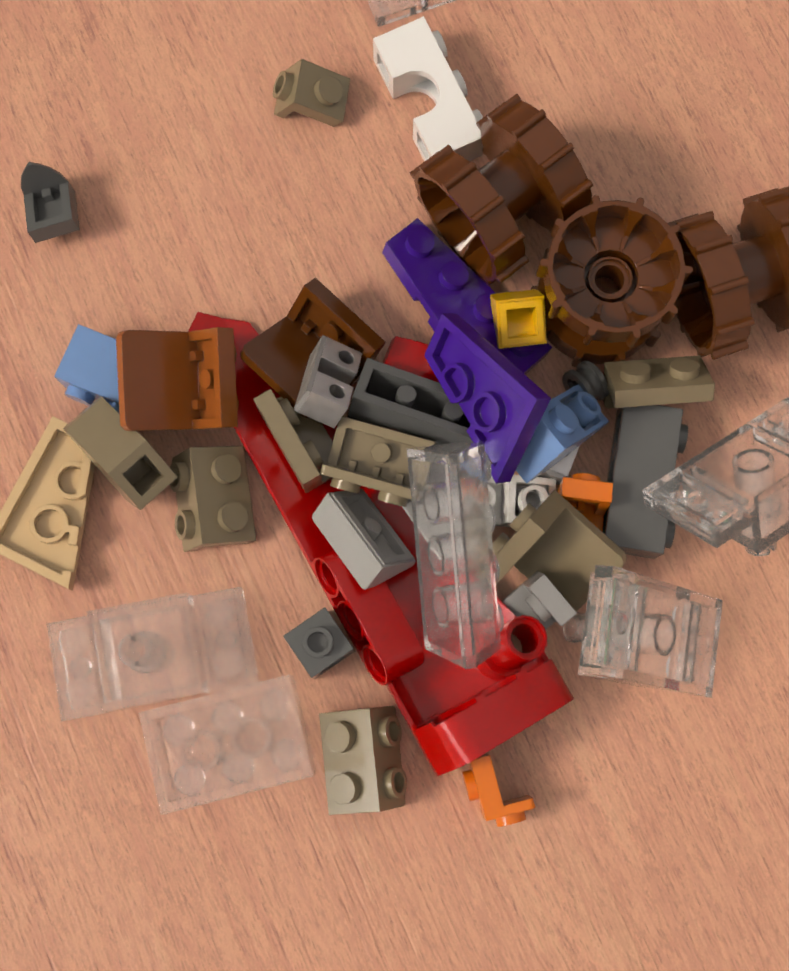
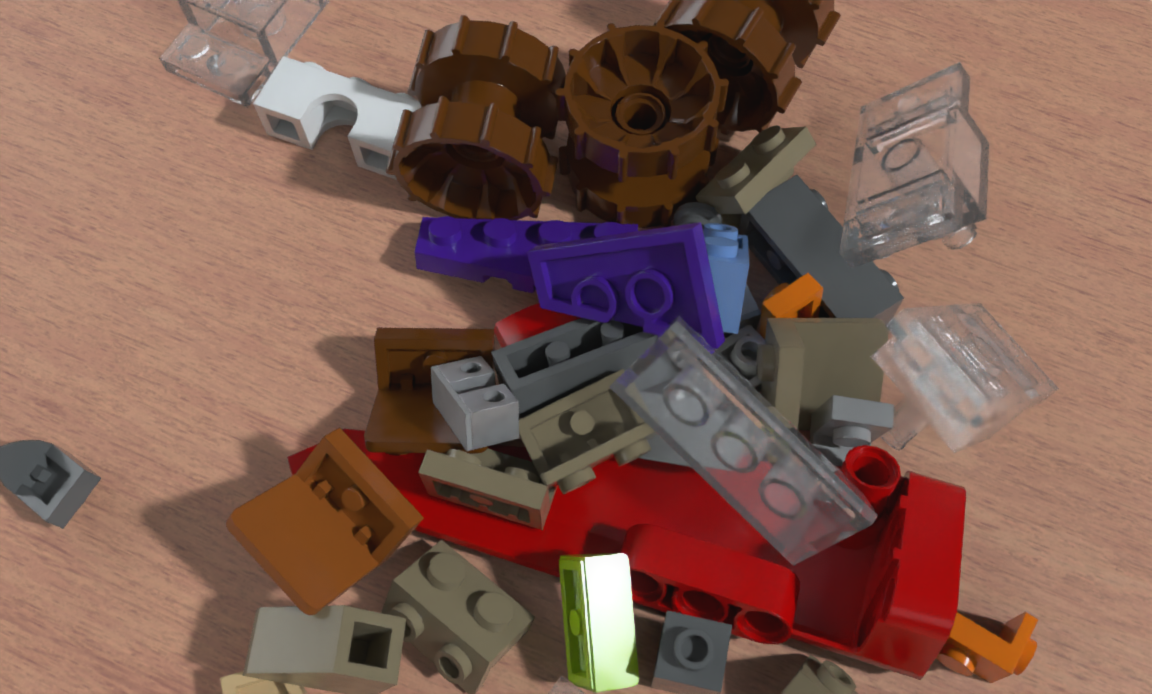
camera: 40 degrees left, 15 degrees down
medium blue slope [54,324,119,413] -> none
dark tan bracket [273,59,350,127] -> none
light grey slope [312,489,416,590] -> none
yellow slope [490,289,547,349] -> none
none -> slope [559,553,639,693]

